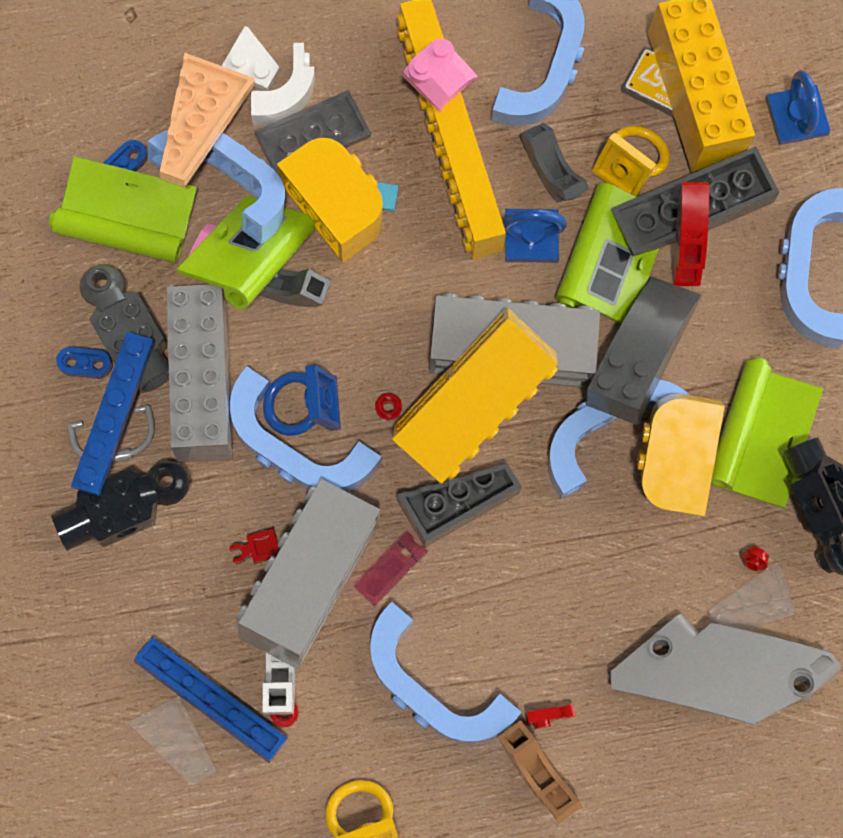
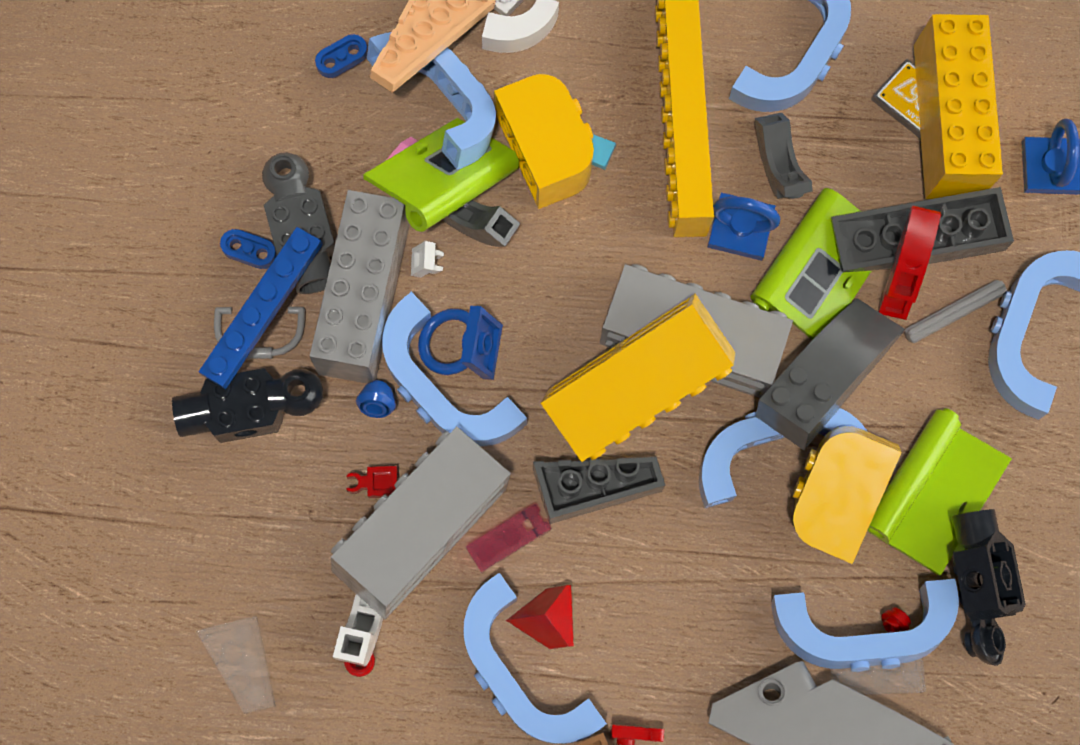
camera: 15 degrees right, 0 degrees up
lime door [48,156,197,264] -> none
blue plate [134,637,287,763] -> none
flat silver tile [254,90,371,174] -> none
red plate [375,393,402,420] -> none
bright pink slope [403,39,478,112] -> none
yellow tile [592,125,670,197] -> none
none -> blue cone [356,380,396,418]
none -> white tile [411,241,444,278]
none -> red slope [506,585,574,649]
none -> light blue arch [771,579,959,672]
none -> light grey axle [904,280,1007,343]

